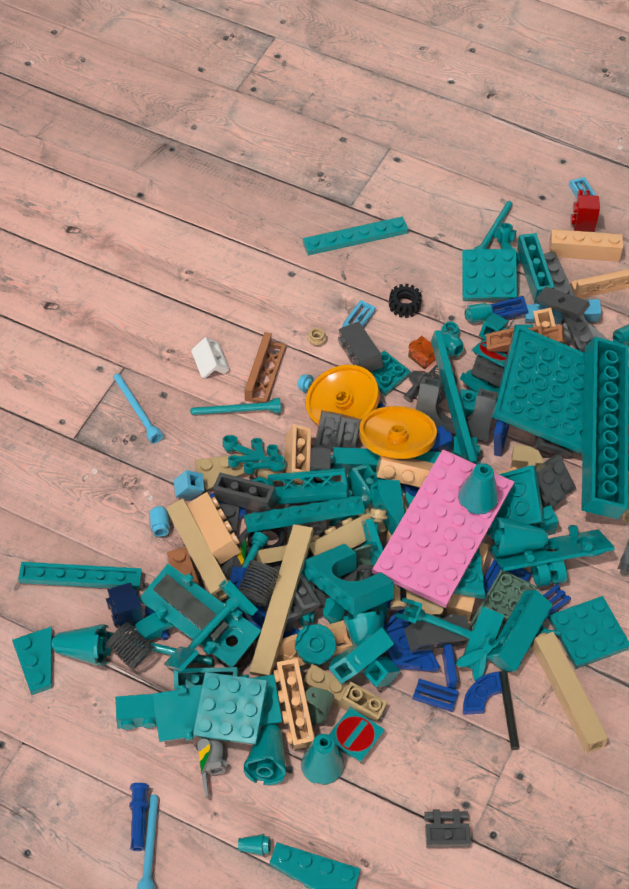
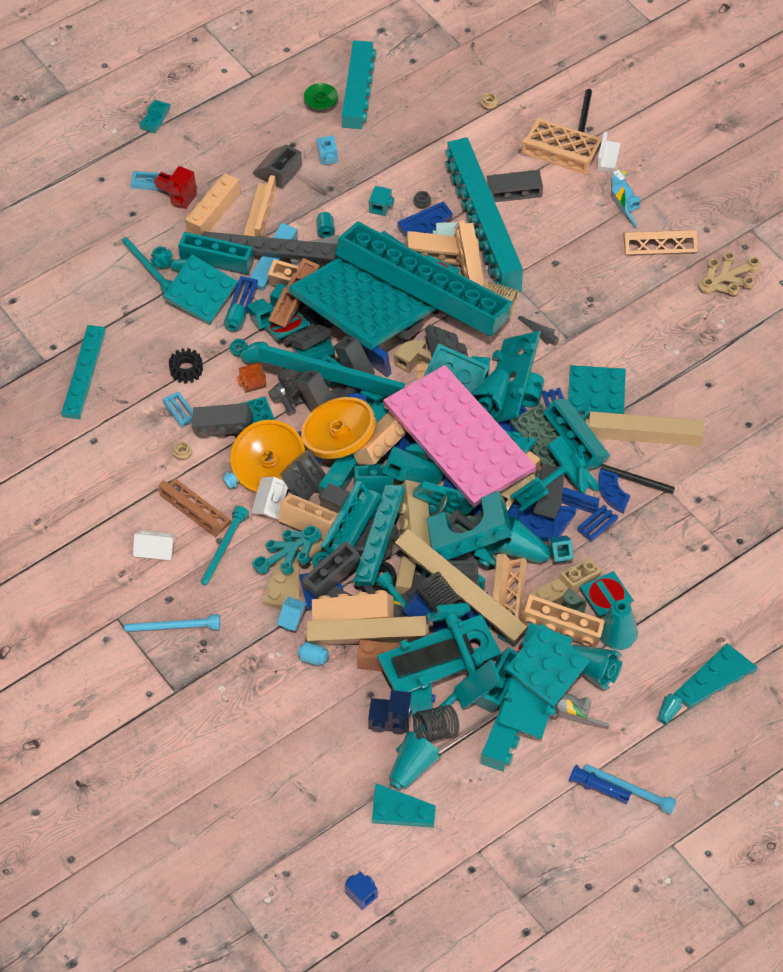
camera: 60 degrees left, 0 degrees up
teal plate [18,562,142,590] -> none
teal tile [295,624,336,665] -> none
teal slope [329,627,394,684] -> none
tan plate [368,508,388,522] -> none
dark grey plate [424,809,471,848] -> none
teal cone [458,463,498,515] -> none
dark grey tile [535,287,590,318] -> none
none -> white panel [251,477,288,520]

